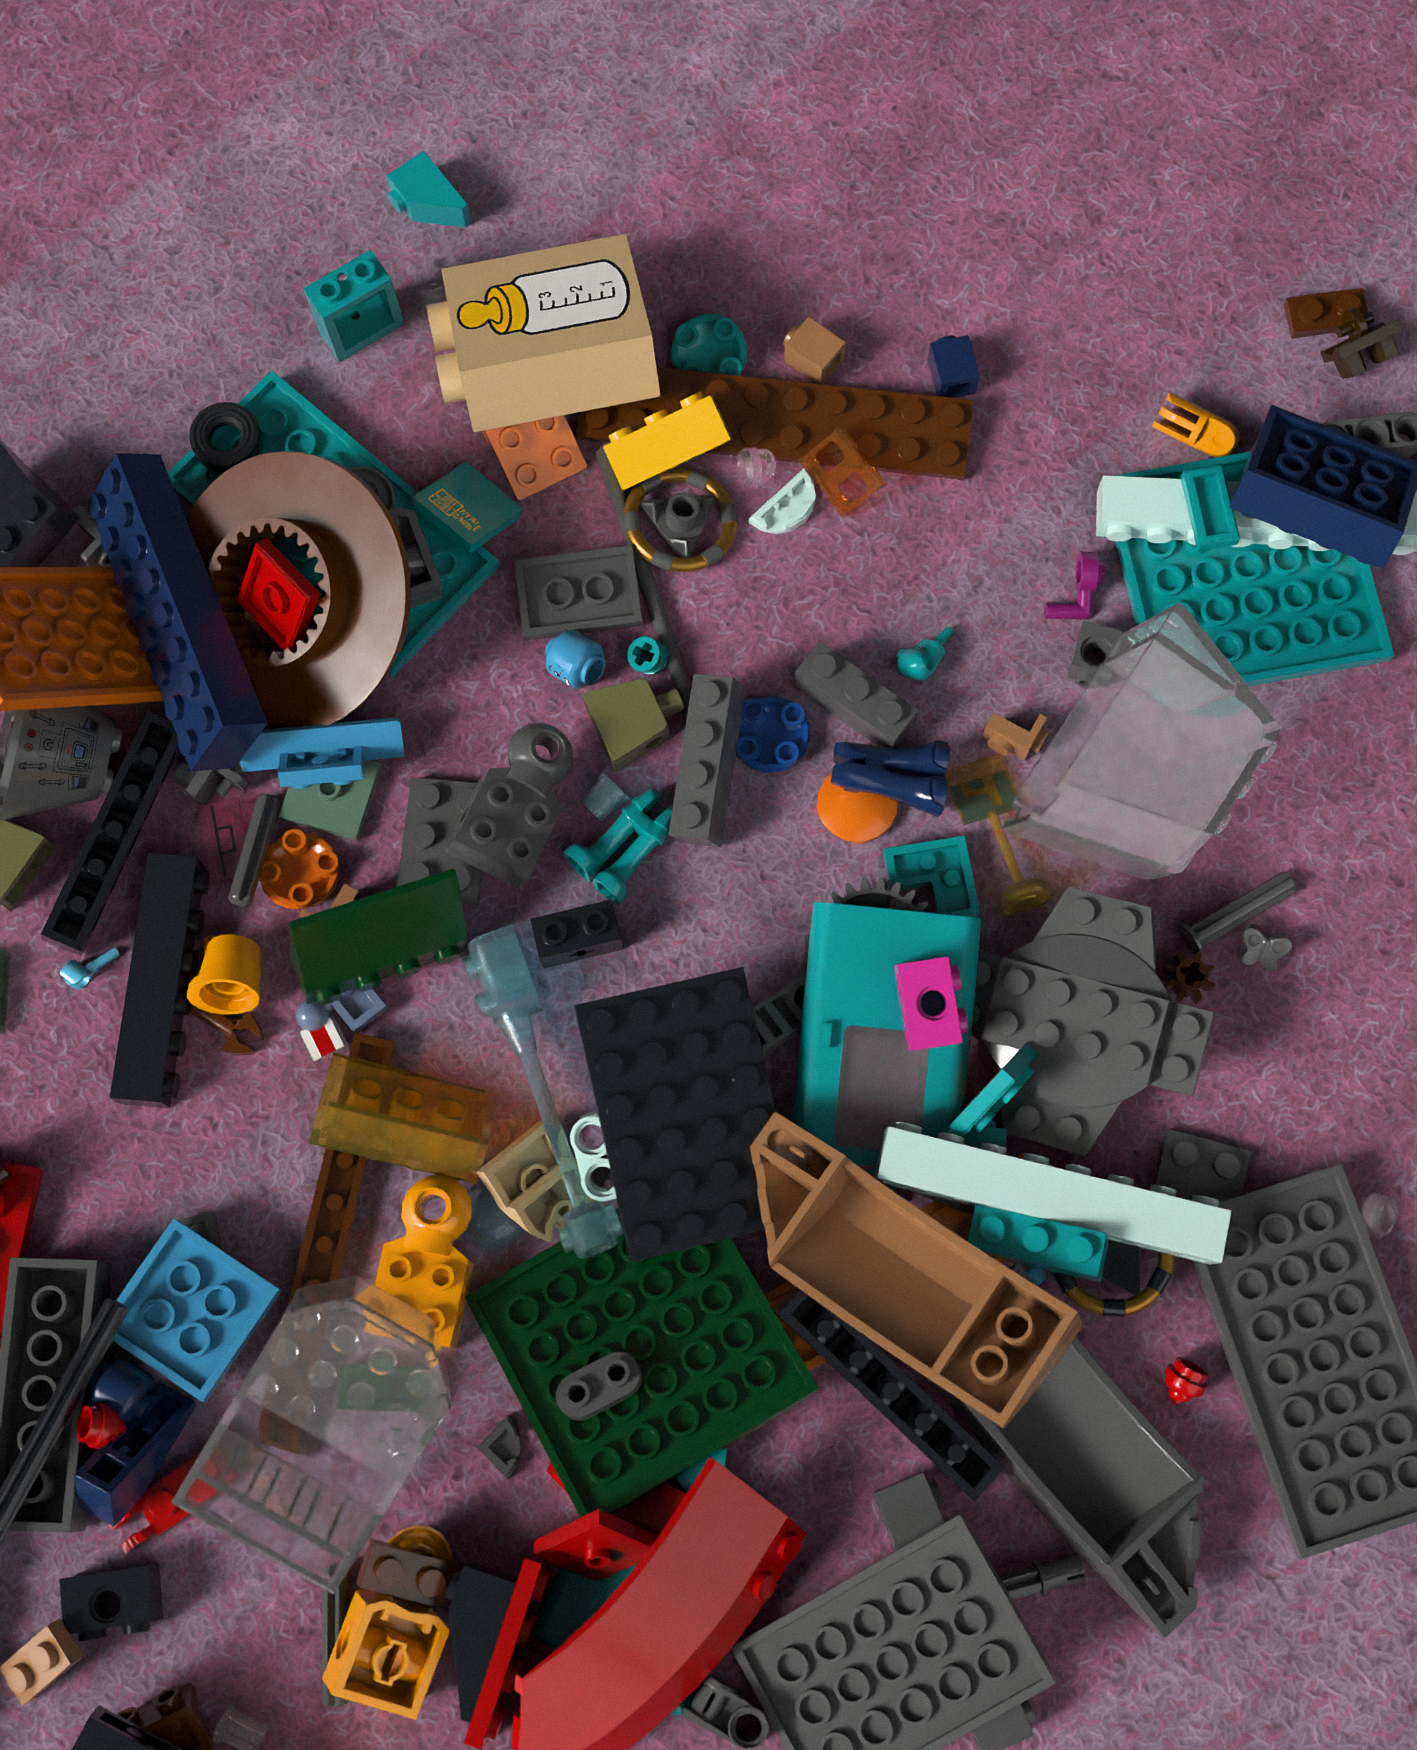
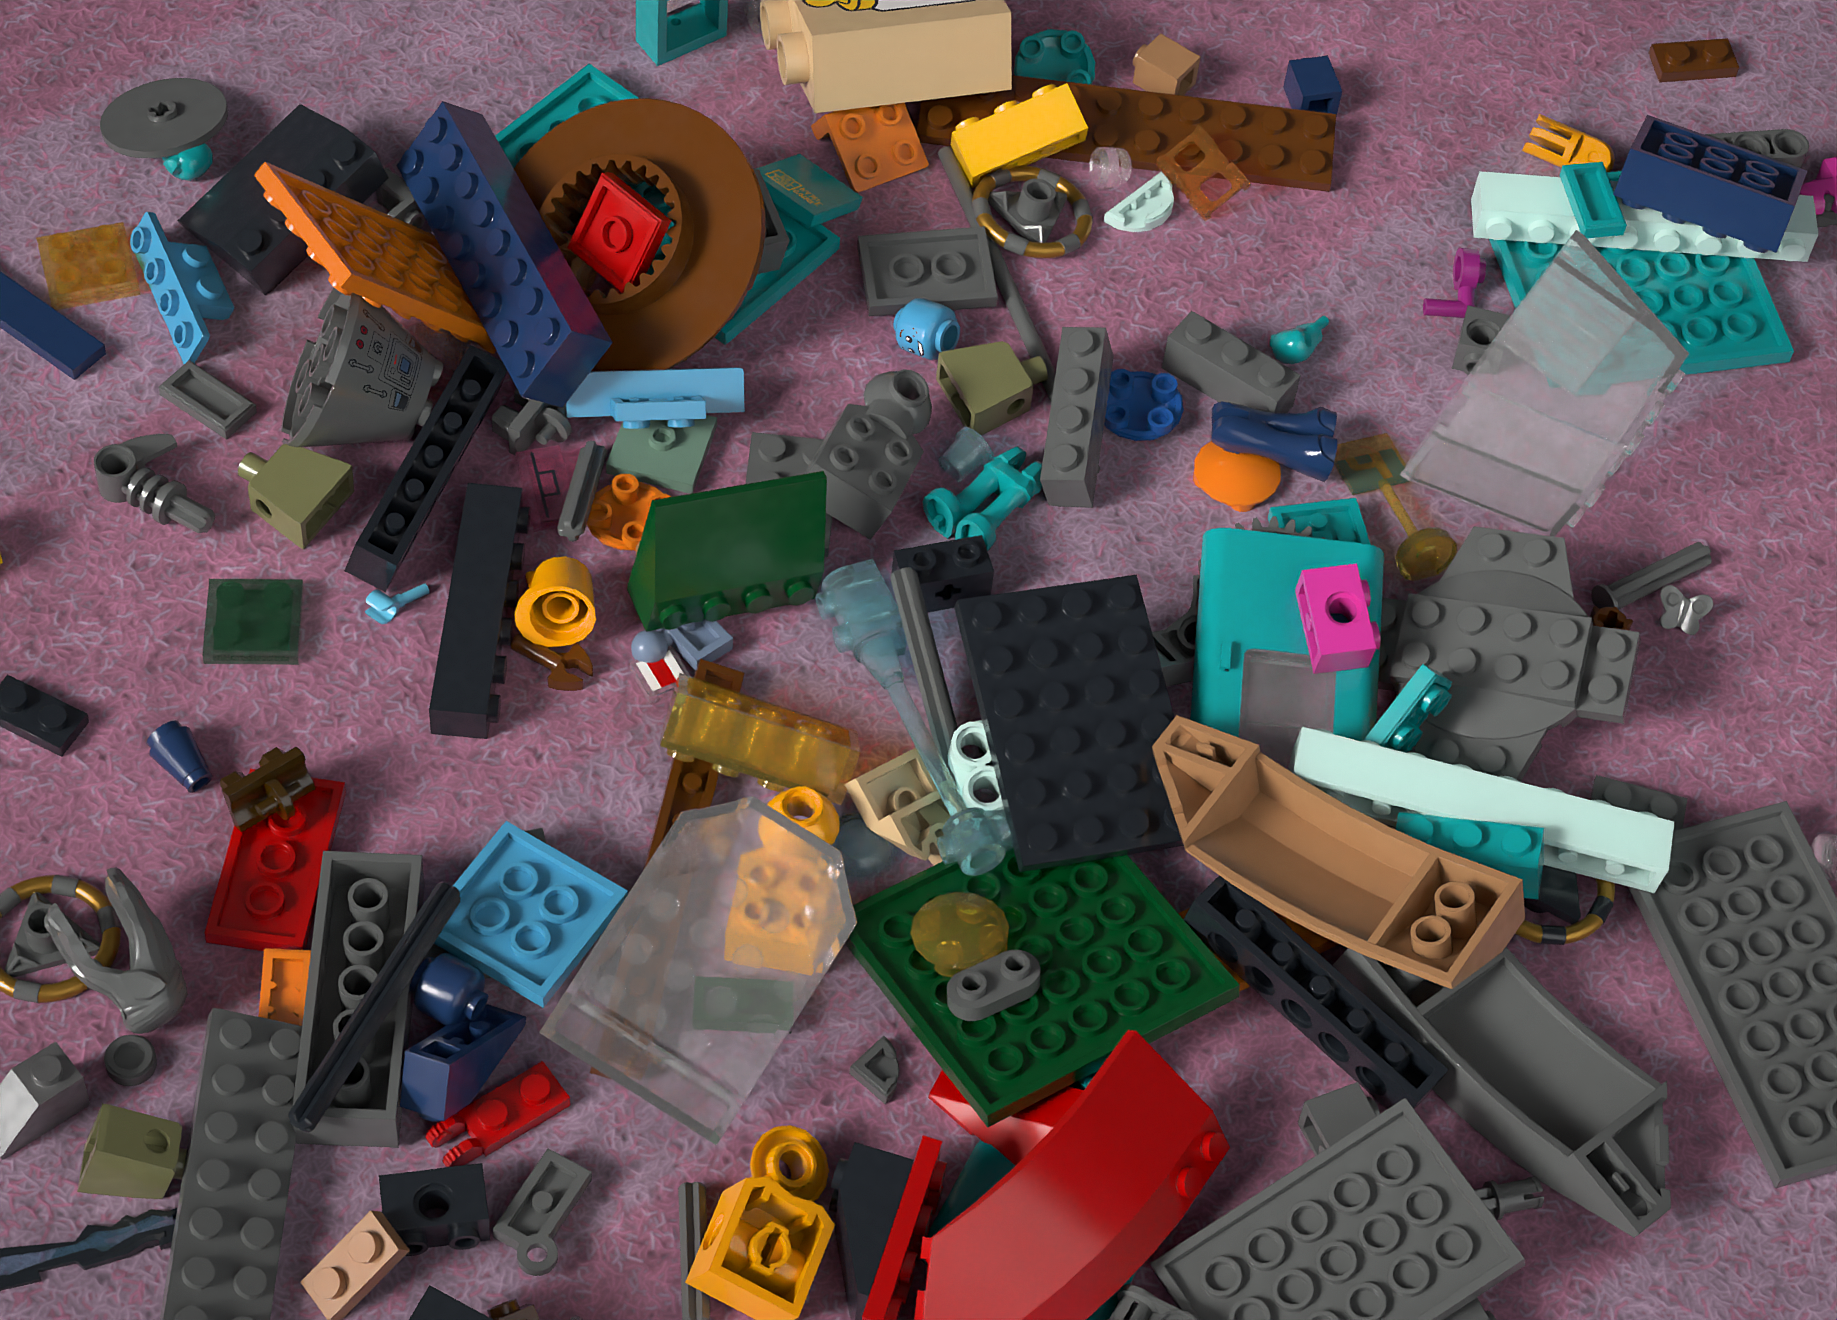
camera: 10 degrees left, 20 degrees down
red plate [77,1402,126,1449] -> none
black tyre [189,402,262,474] -> none
reddish brown plate [356,1538,459,1609] -> none
red plate [534,1509,659,1581] -> none
teal bush [627,636,668,675] -> none
medium nougat bracket [982,712,1049,761] -> none
red plate [1165,1357,1209,1405] -> none
dark brown hips [1320,307,1402,379] -> none
none -> dark grey hinge [493,1148,592,1276]
none -> dark grey axle [890,567,965,787]
none -> clear yellow dish [911,892,1009,977]

